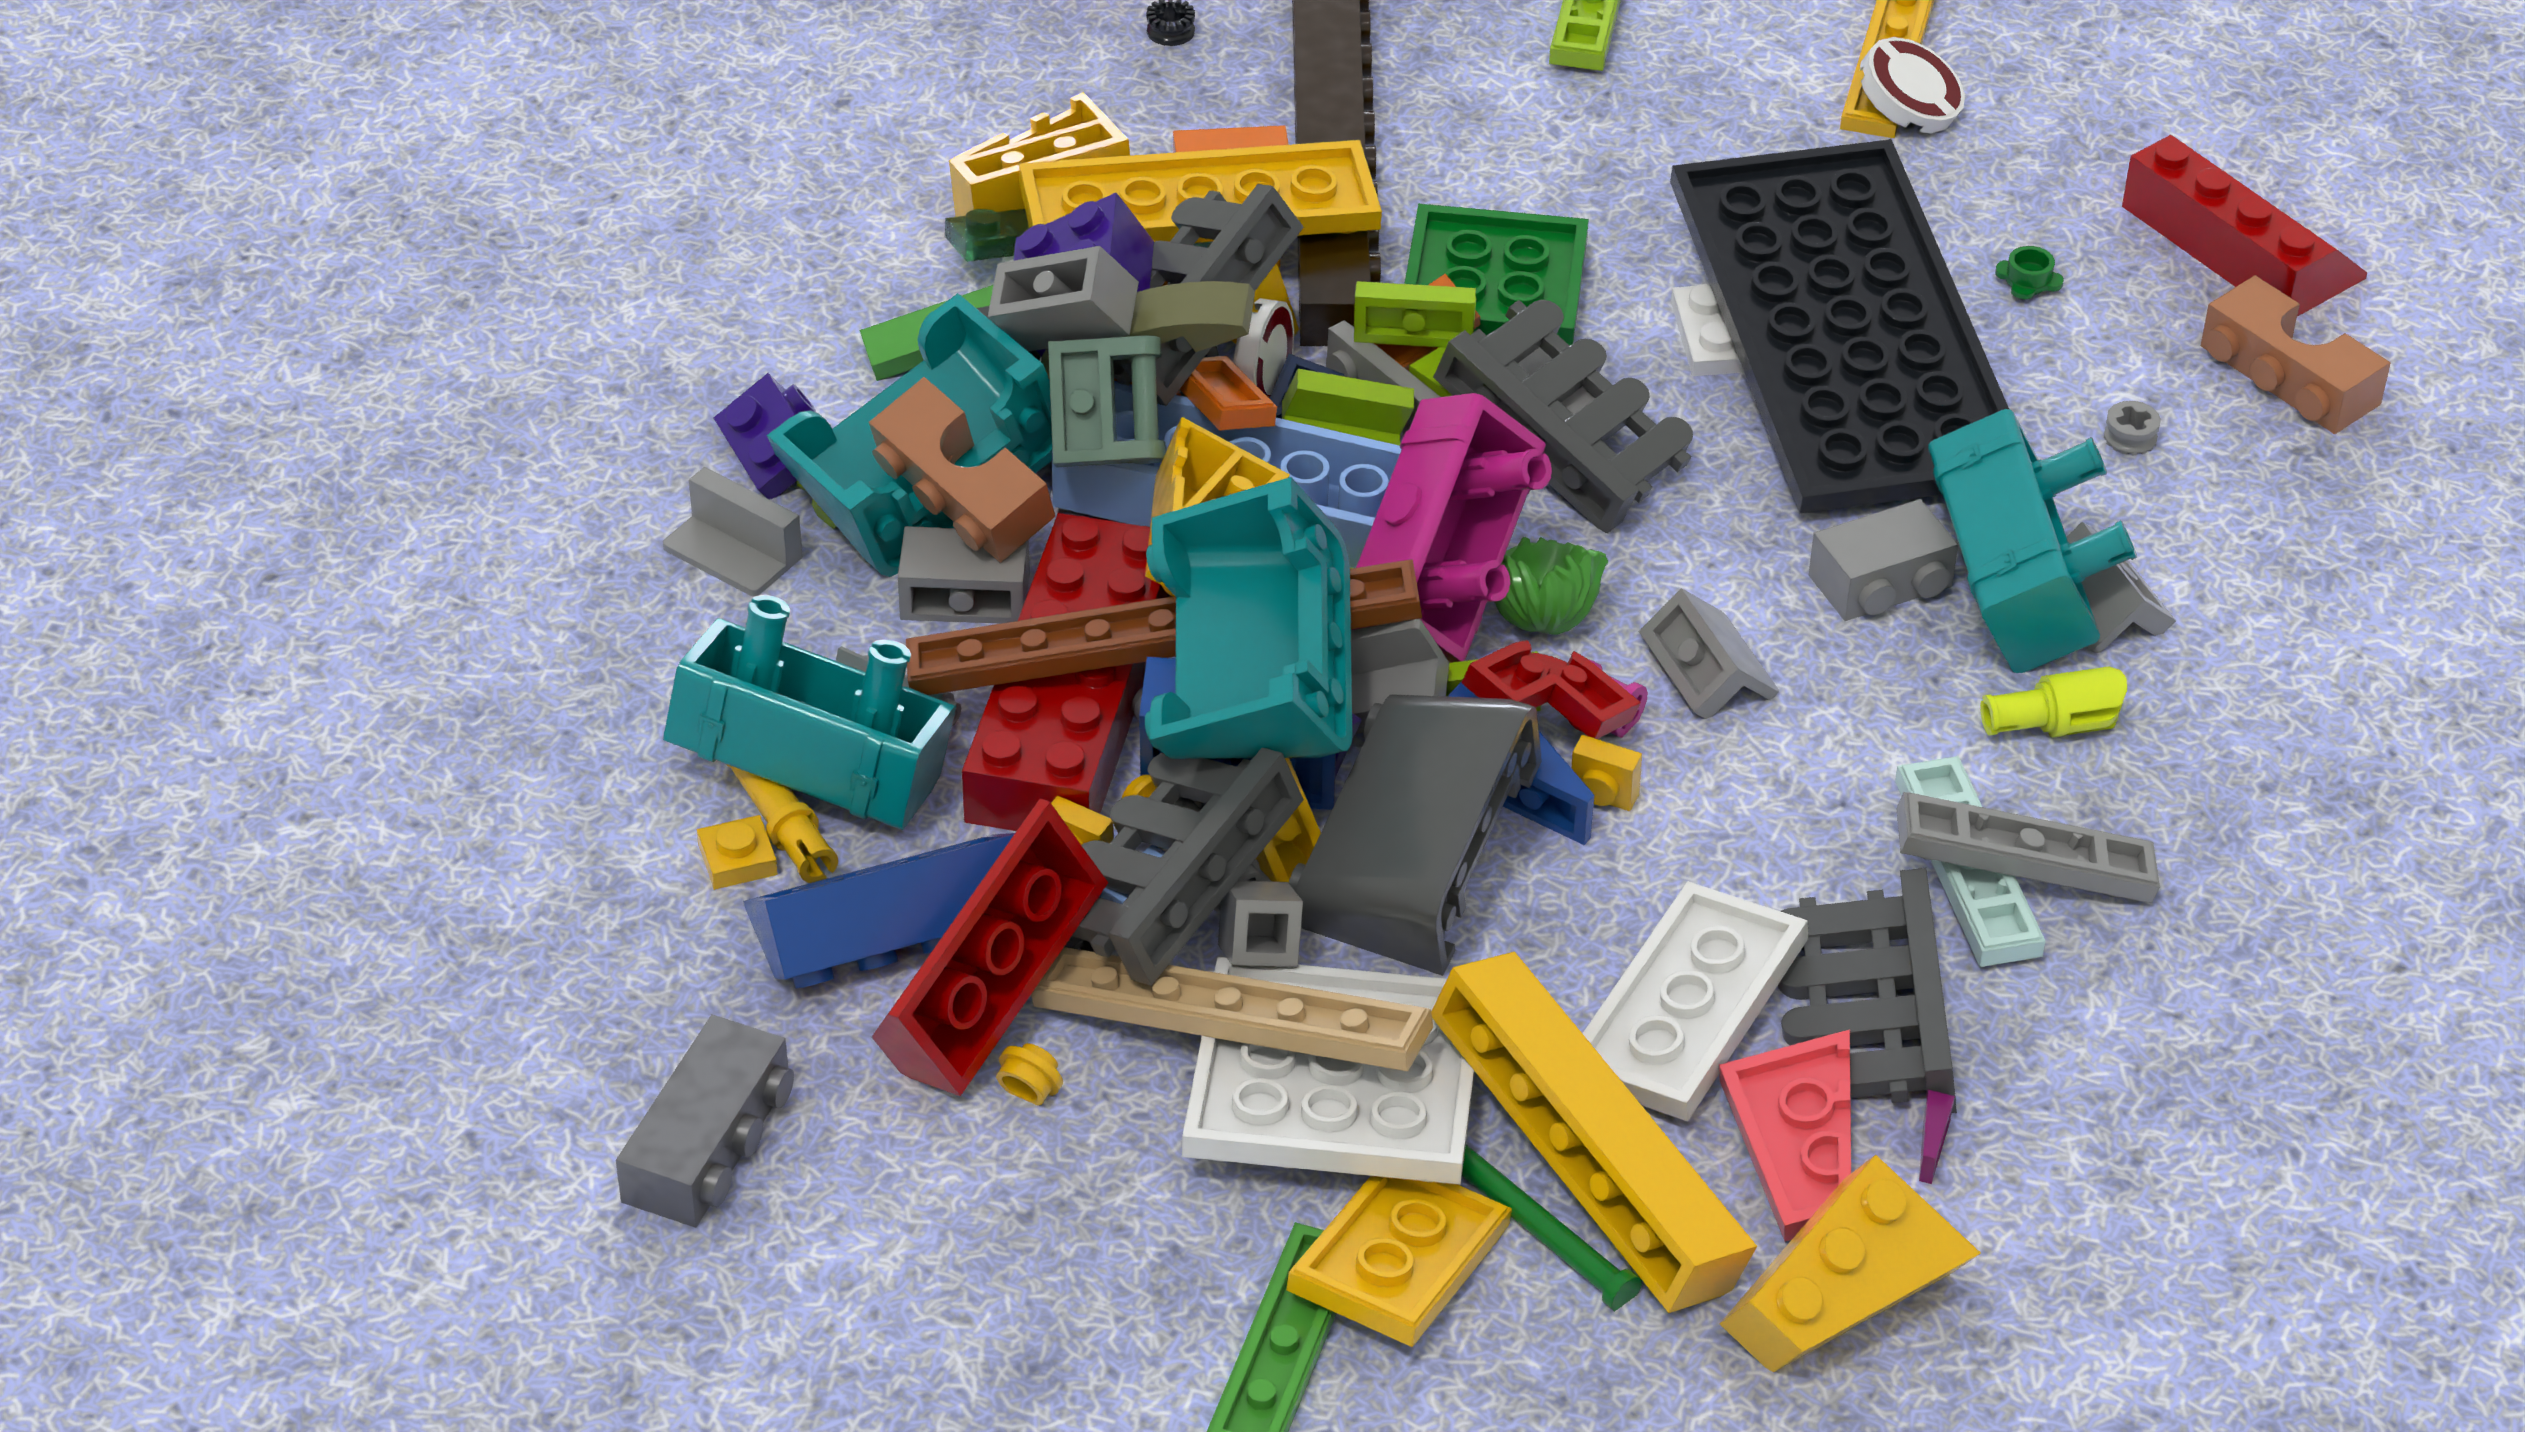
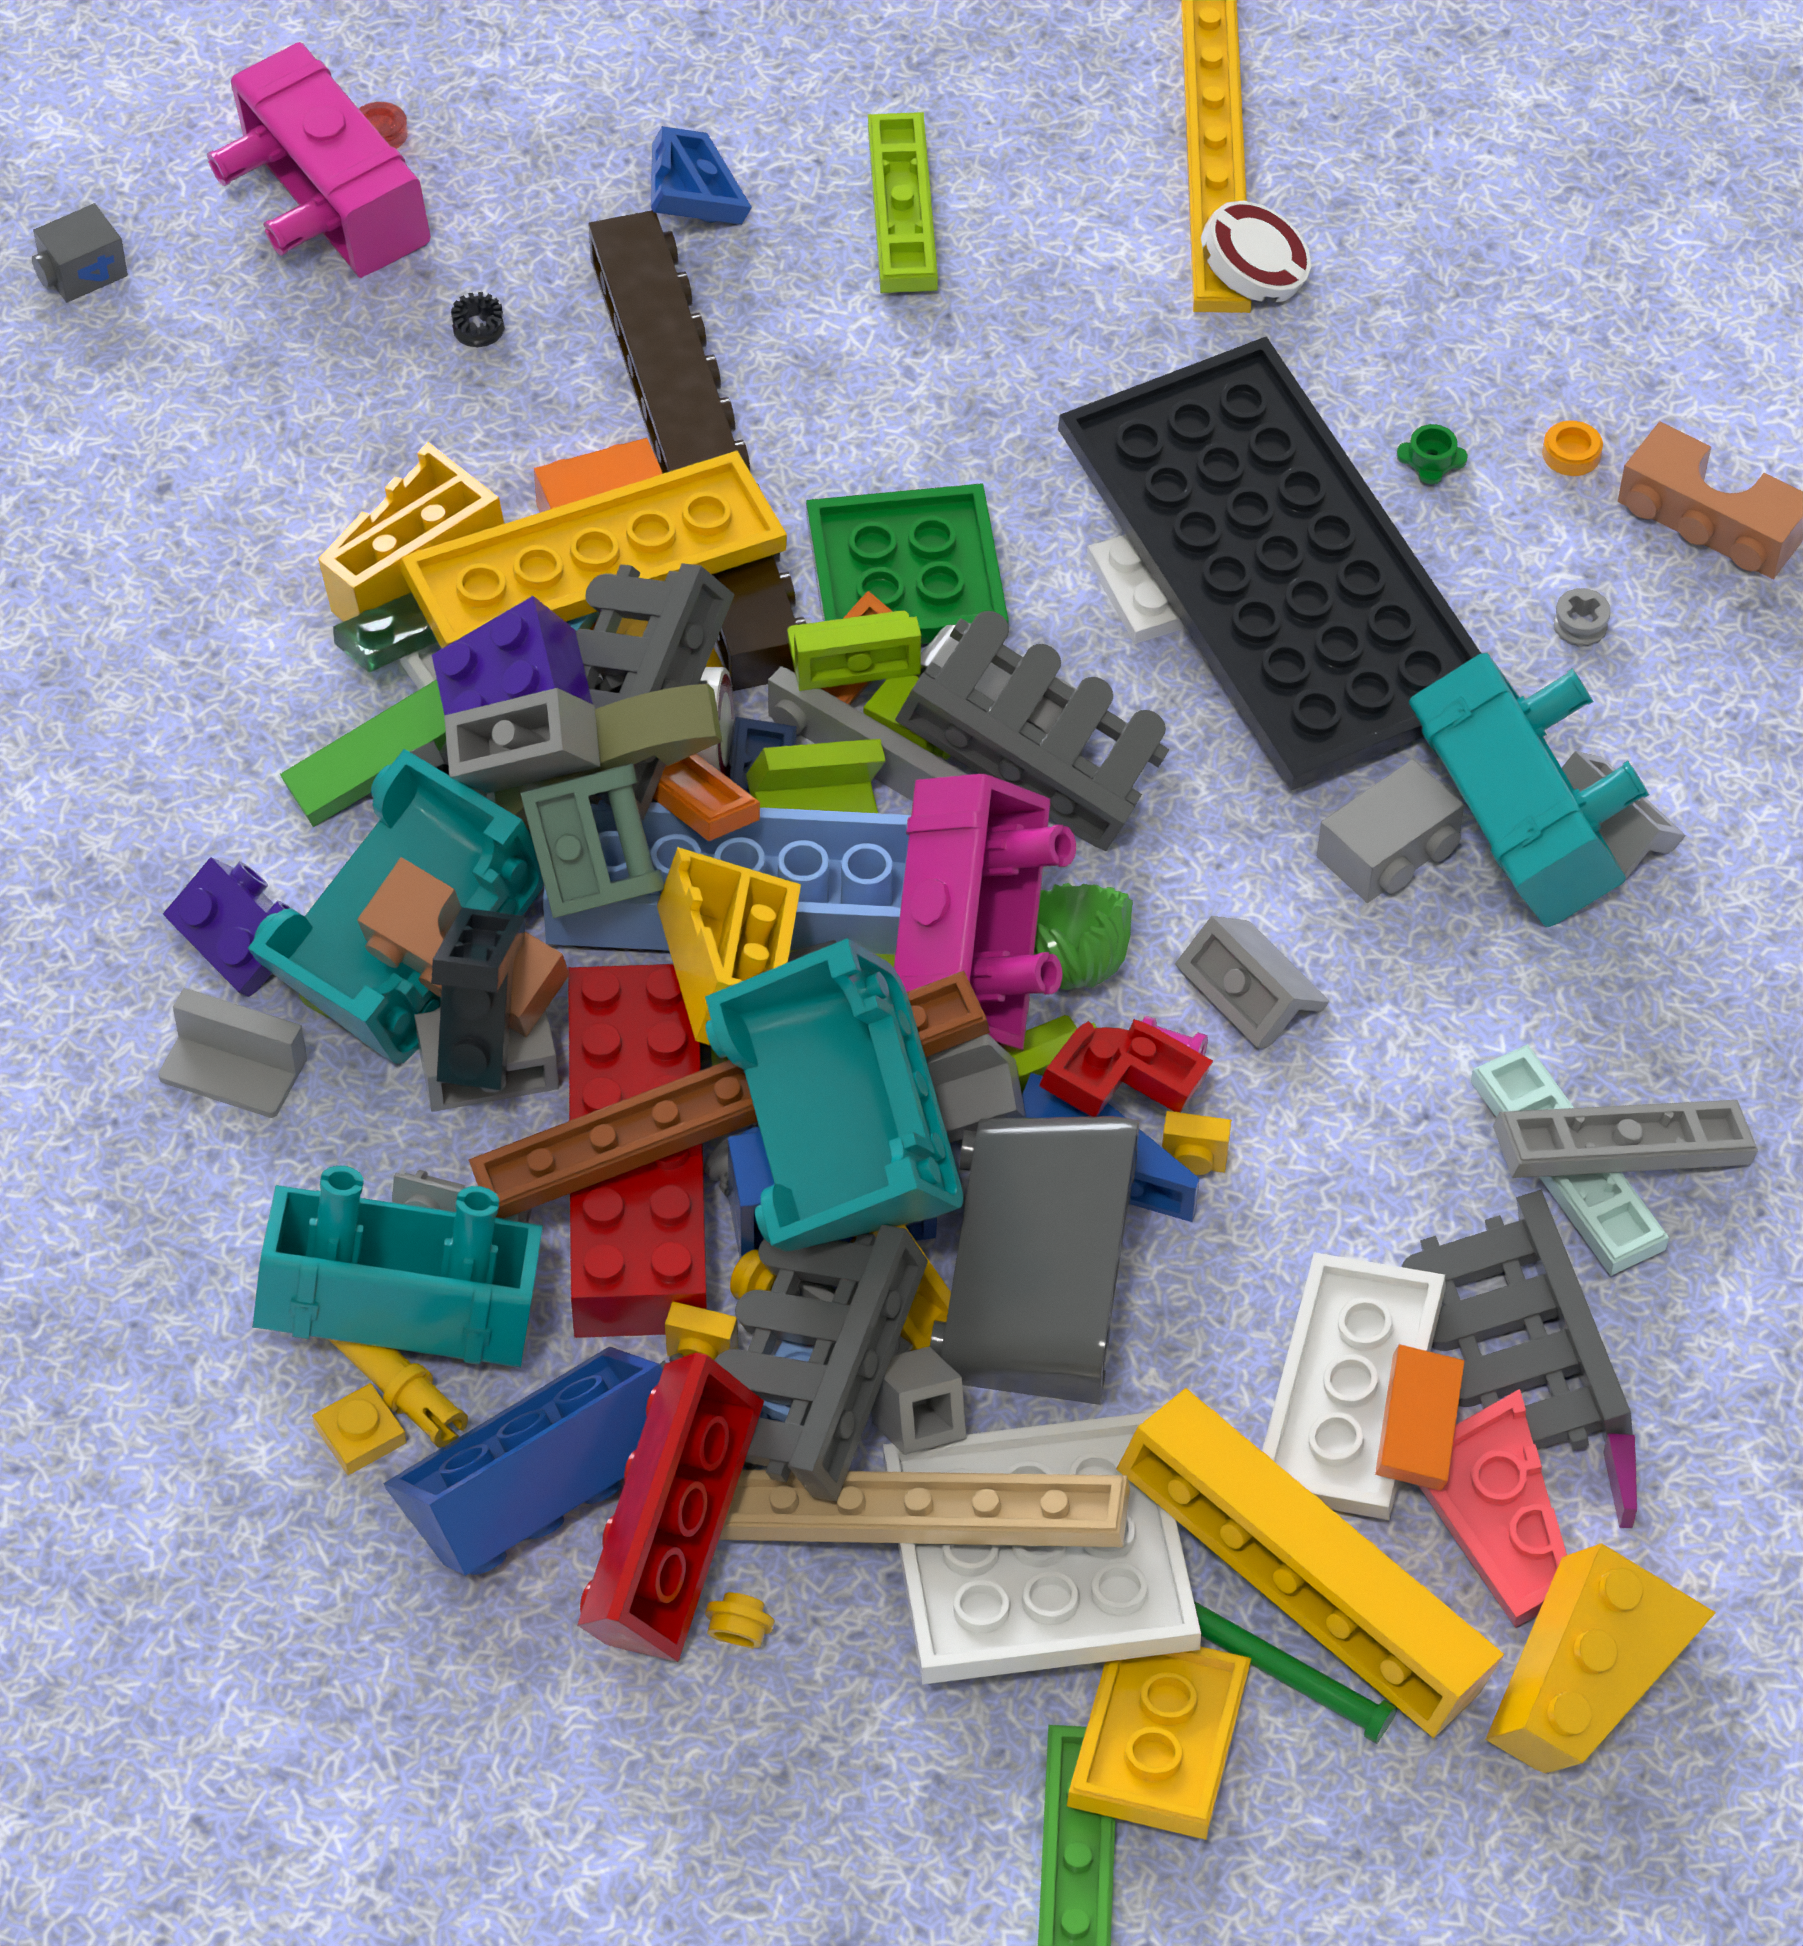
camera: 15 degrees left, 10 degrees up
flat silver brick [616,1014,794,1228] -> none
neon yellow arm [1980,666,2127,738] -> none
red slope [2122,135,2367,317] -> none
none -> black bracket [431,907,526,1091]
none -> orange tile [1375,1344,1465,1491]
none -> light orange tile [1542,420,1603,476]

